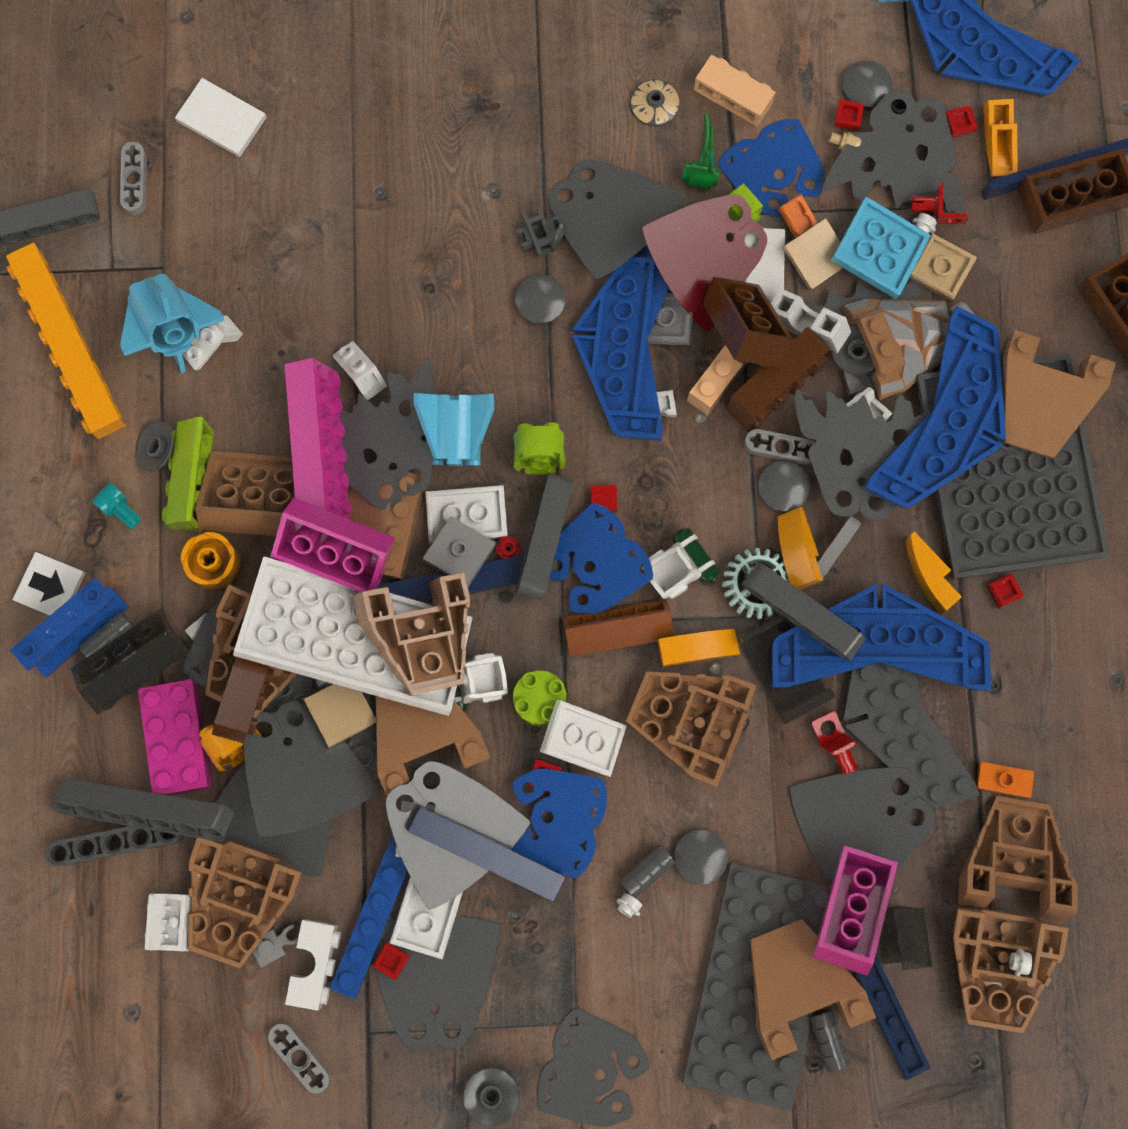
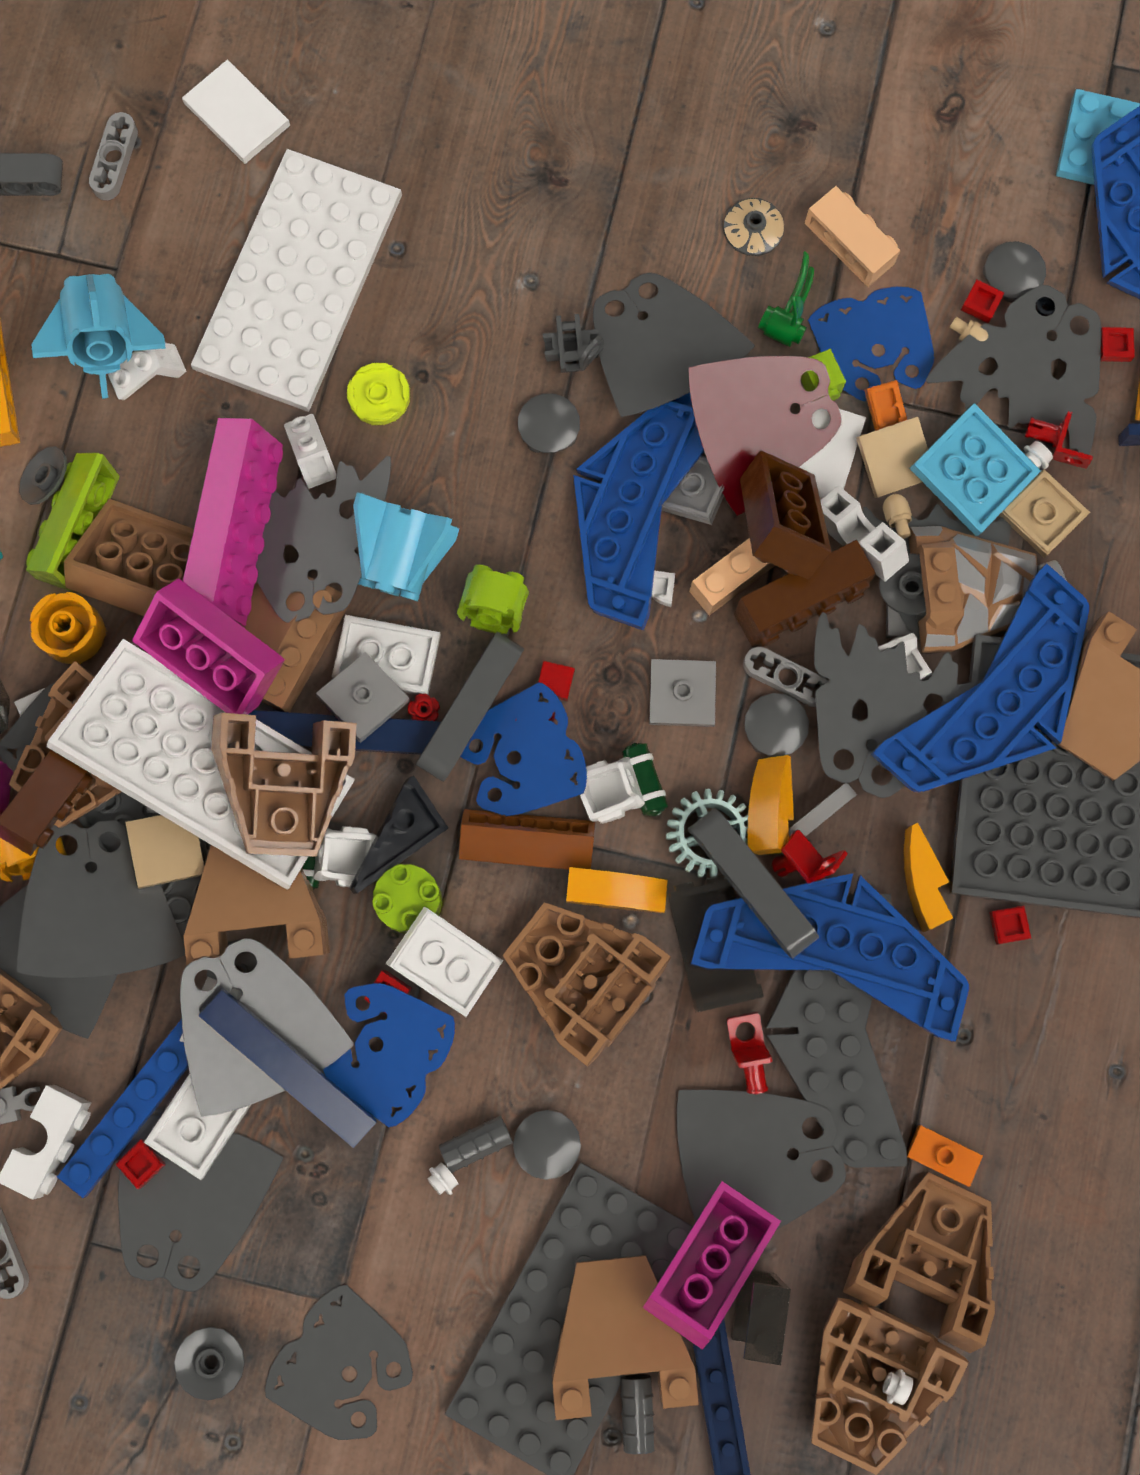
camera: 15 degrees right, 0 degrees up
none -> white plate [191,149,402,412]
none -> neon yellow tile [347,363,410,425]
none -> black wing [349,775,448,894]
none -> light grey plate [649,659,716,727]
none -> red bracket [772,830,848,884]
none -> tan cylinder [883,494,912,539]

